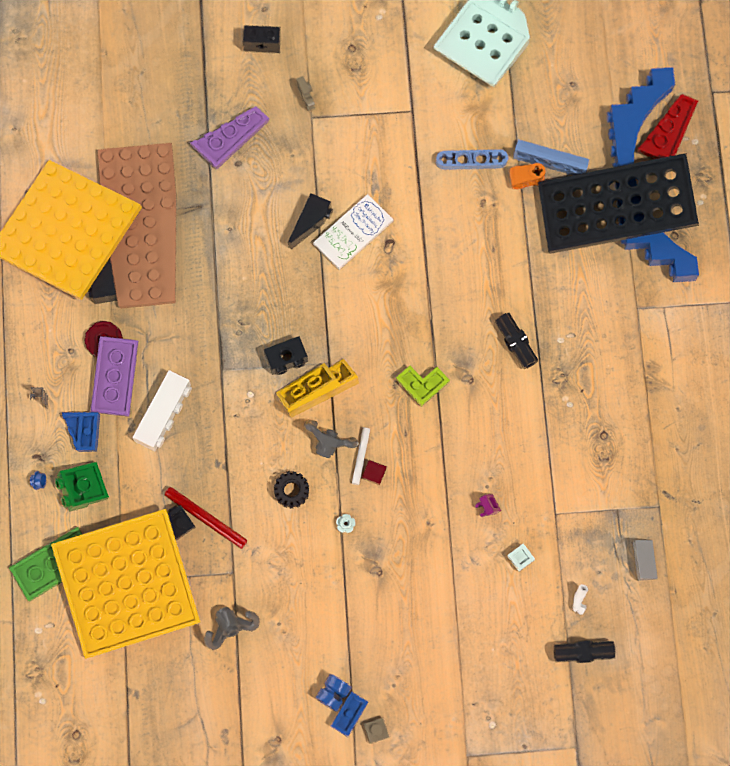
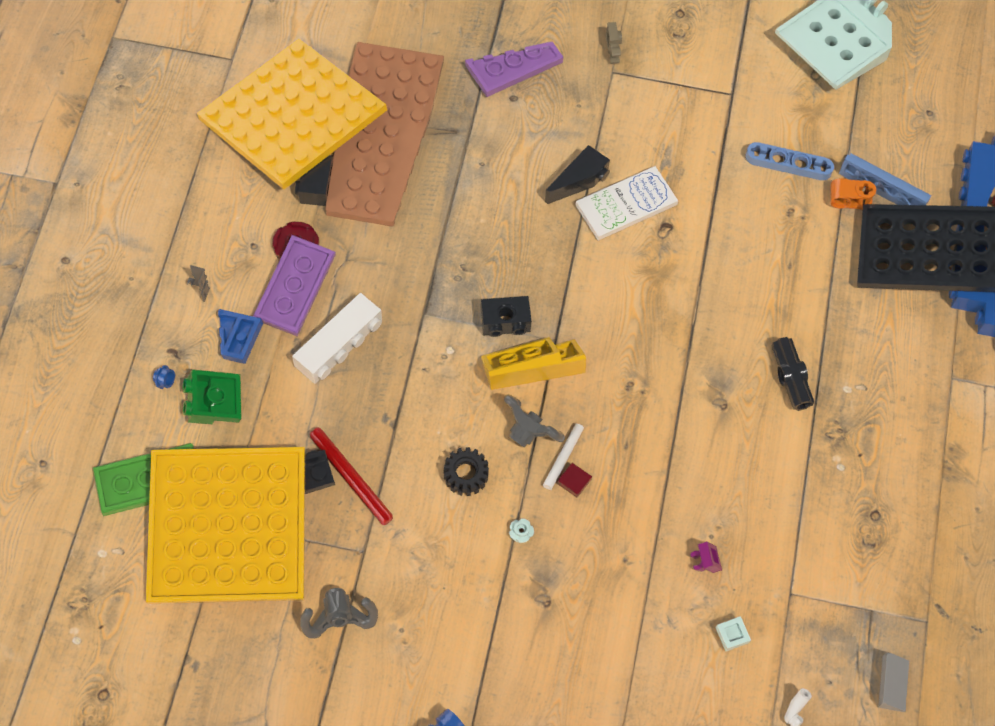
camera: 15 degrees right, 10 degrees down
lime plate [396,365,450,407] -> none

